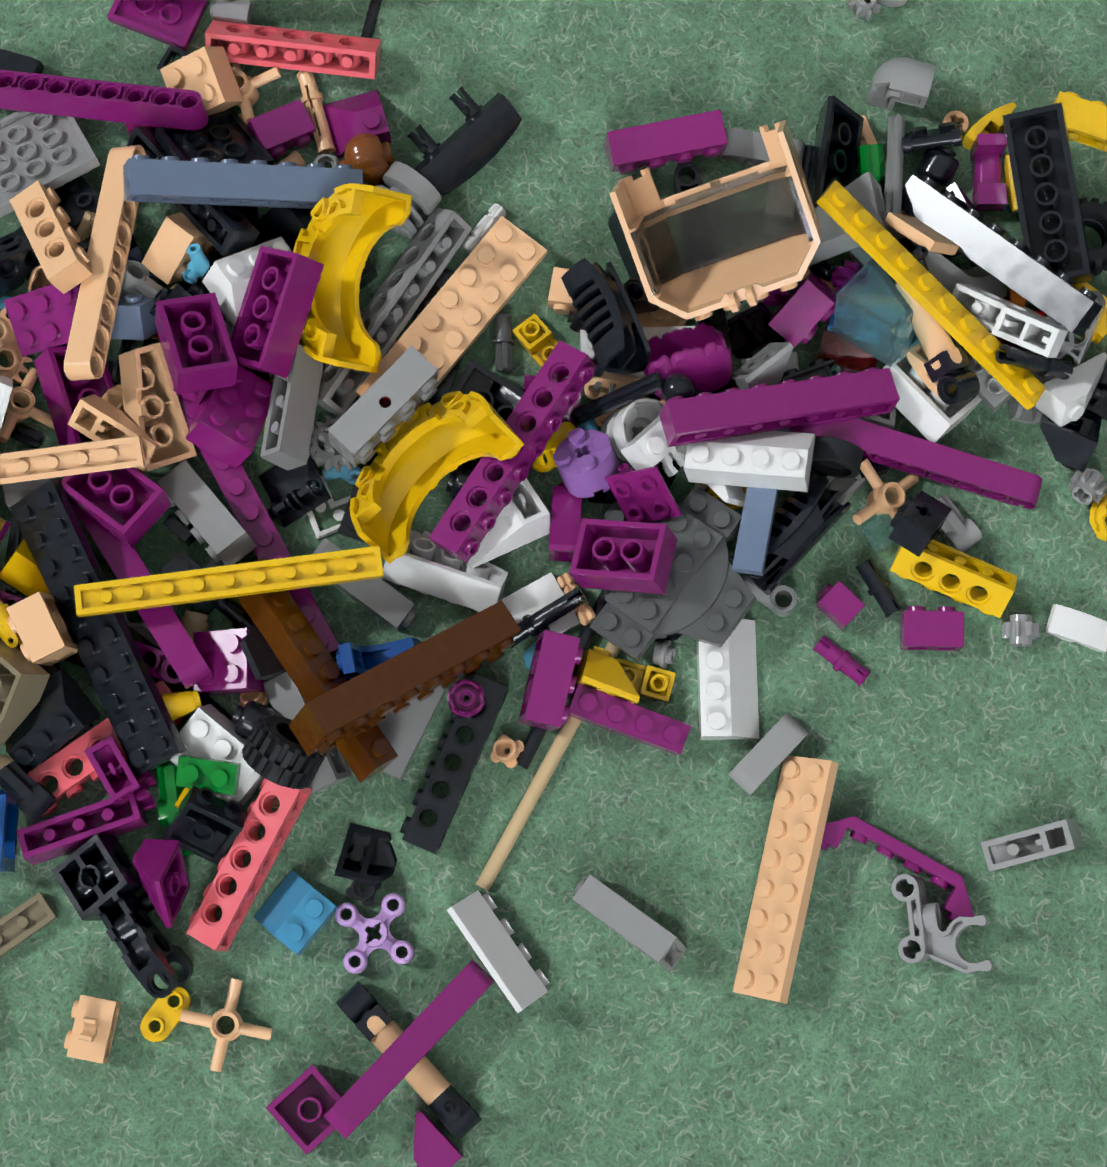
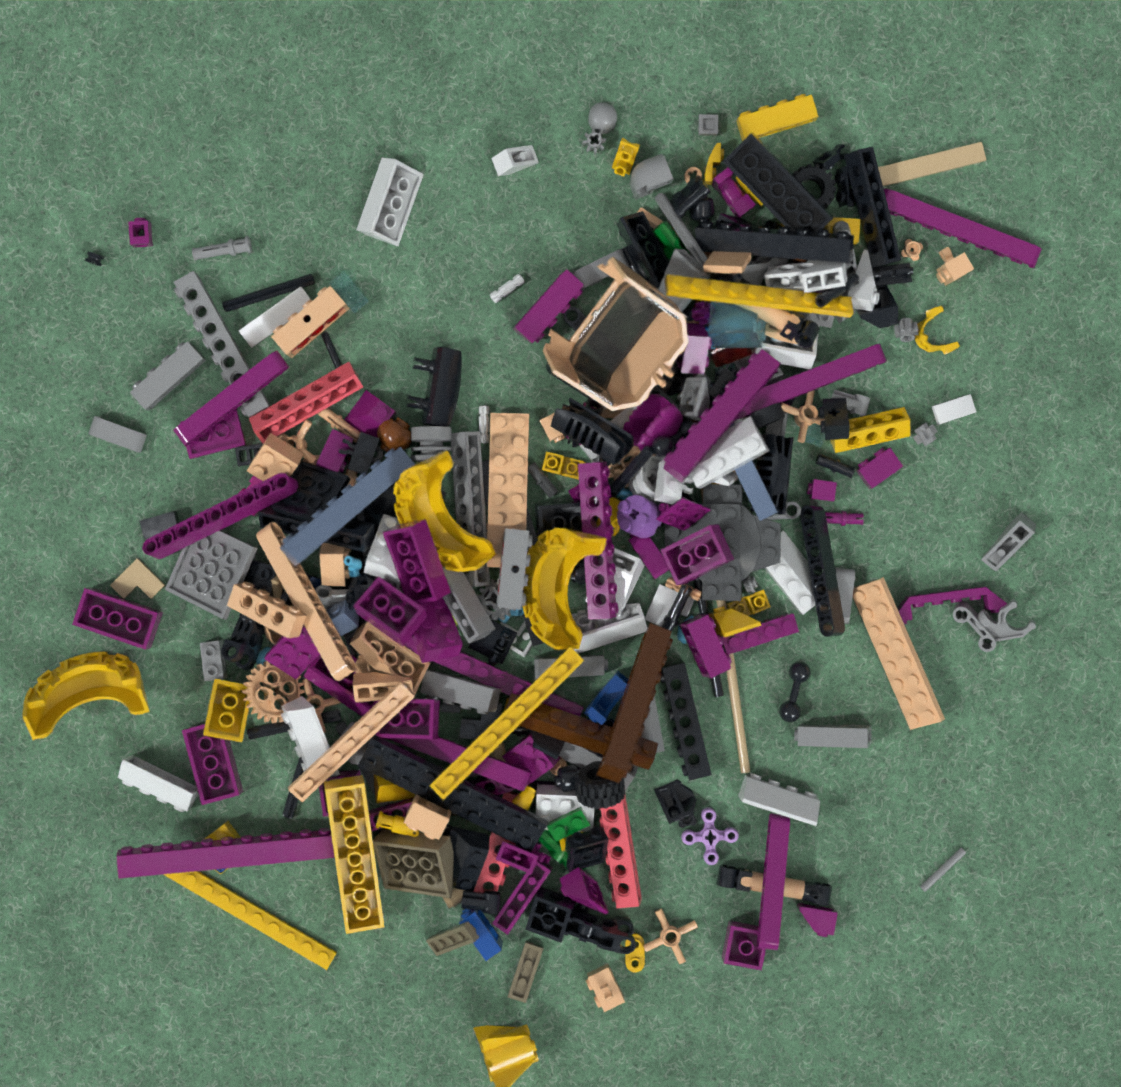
camera: 30 degrees left, 10 degrees up
dark azure slope [254,870,338,955] -> none
magenta plate [447,679,485,717] -> none
light nougat plate [491,735,525,768] -> none
none -> black brick [338,432,379,474]
none -> white axle [490,274,524,303]
none -> yellow hips [612,138,640,176]
none -> light grey plate [698,114,718,136]
none -> black piece [779,661,811,722]
none -> black beam [800,505,845,637]

